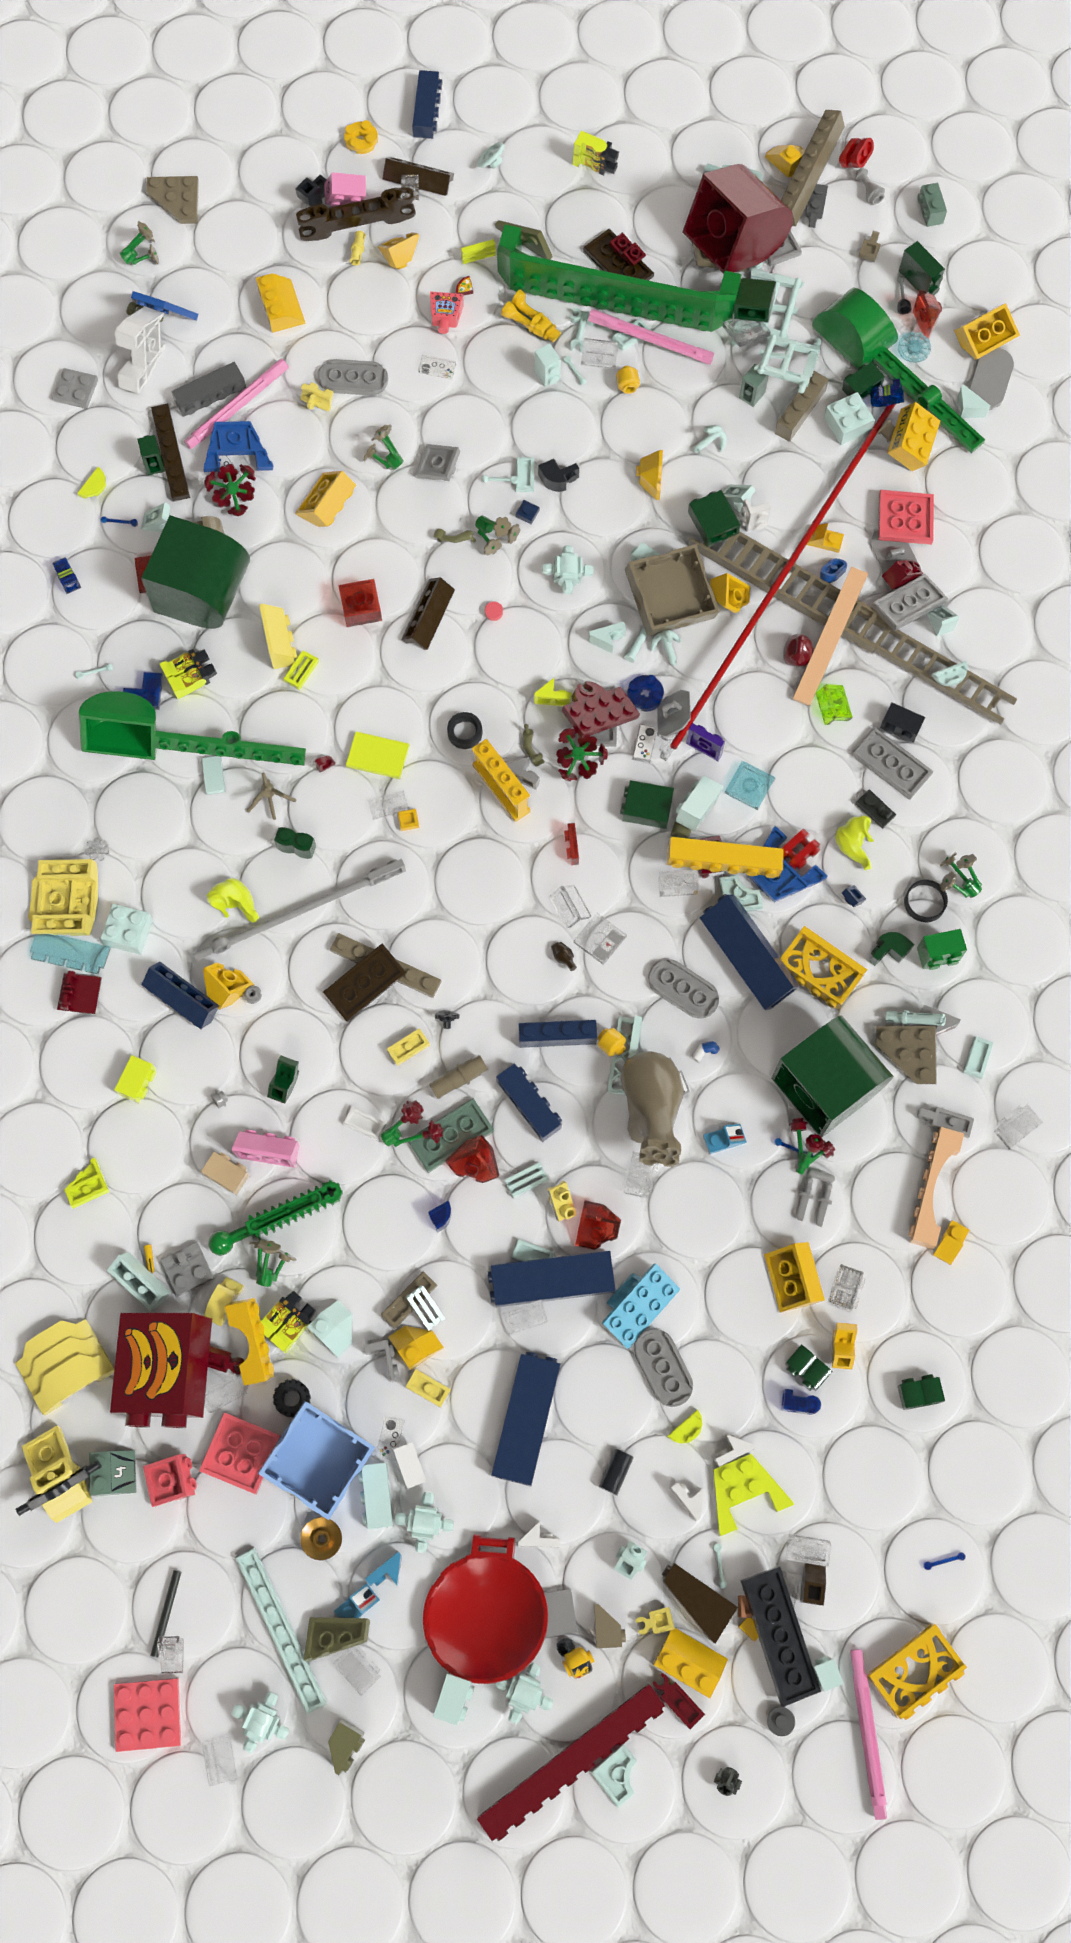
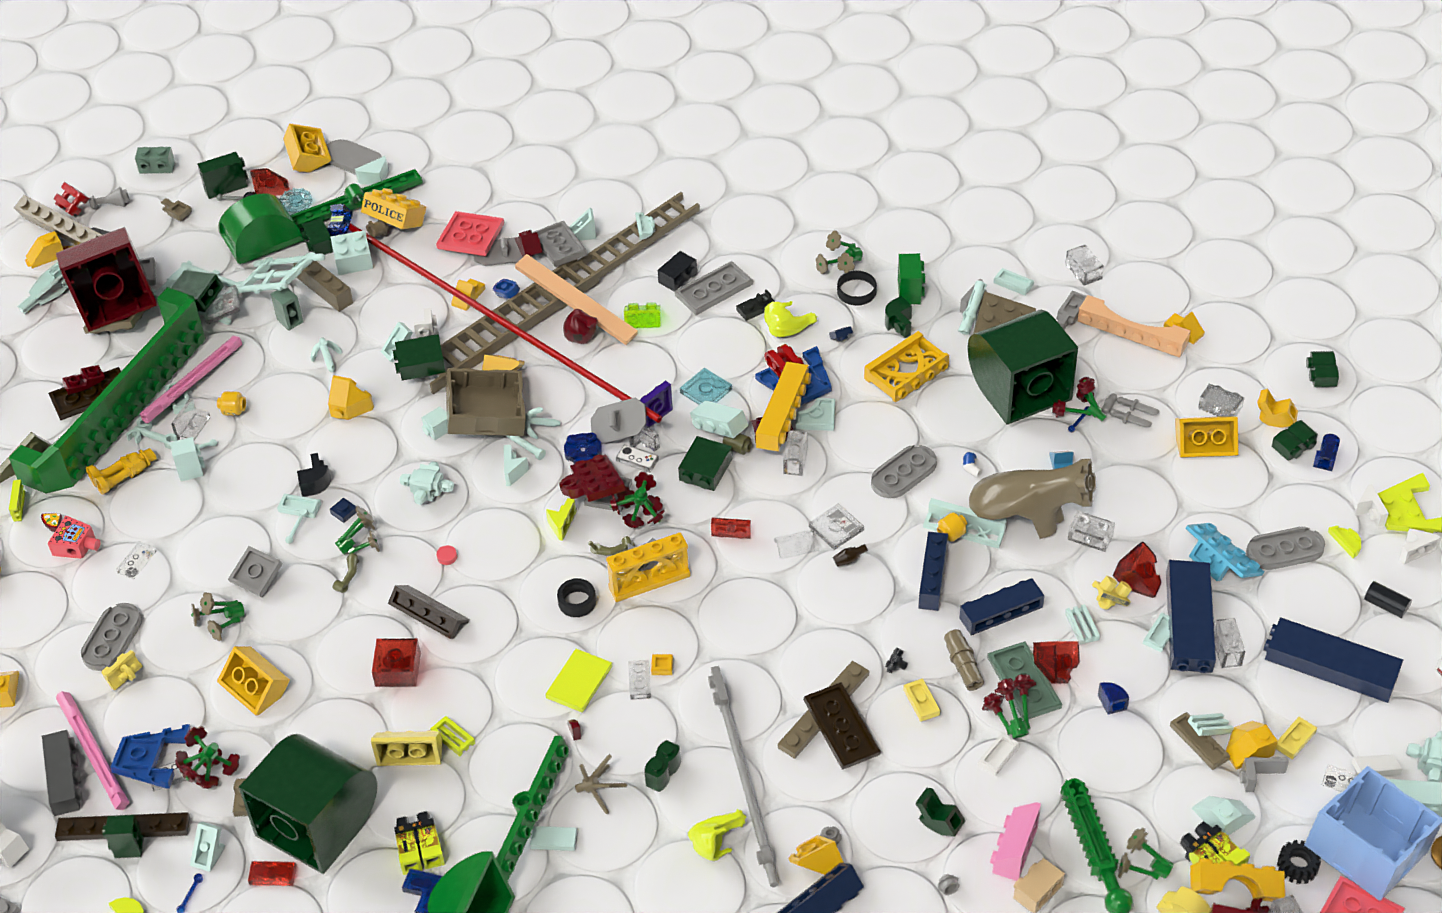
camera: 75 degrees left, 25 degrees down
dark blue brick [700,894,800,1010] -> none

